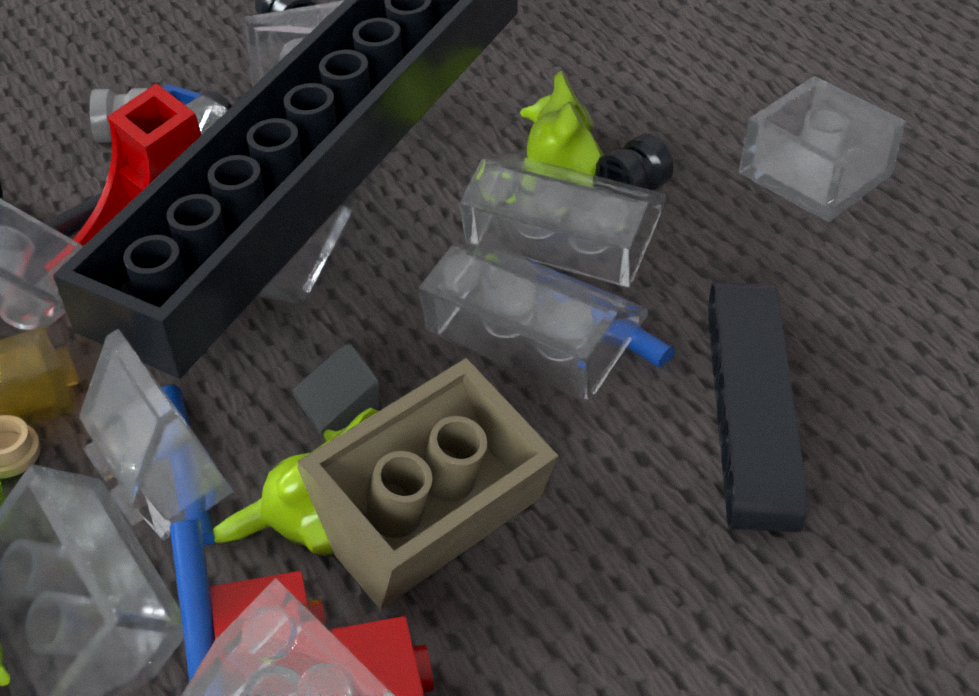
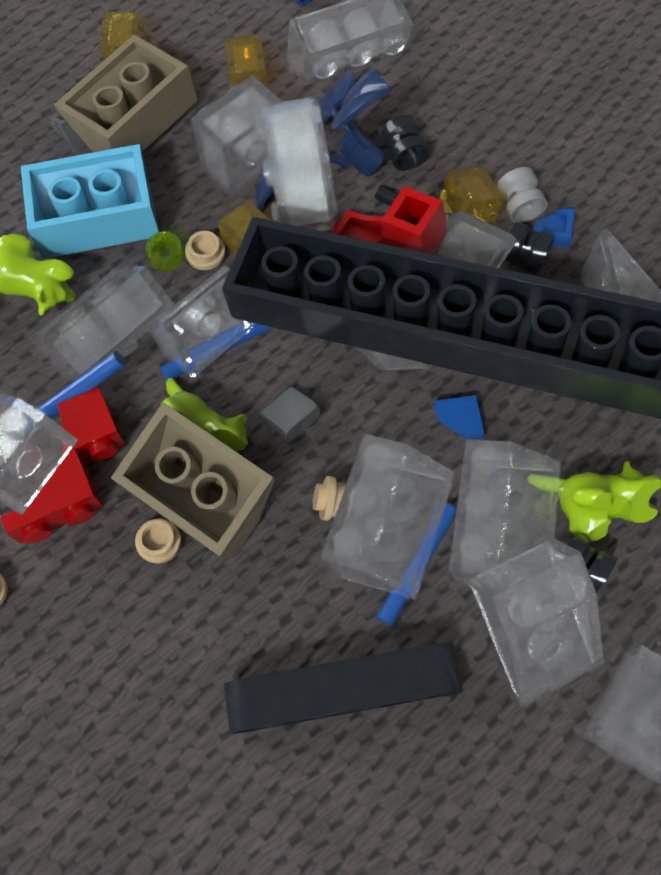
camera: 80 degrees right, 25 degrees up
none -> tan plate [135,518,181,564]
none -> tan plate [313,476,346,521]
none -> blue tile [433,395,485,440]
none -> clear yellow brick [439,167,504,233]
none -> clear slope [469,538,604,708]

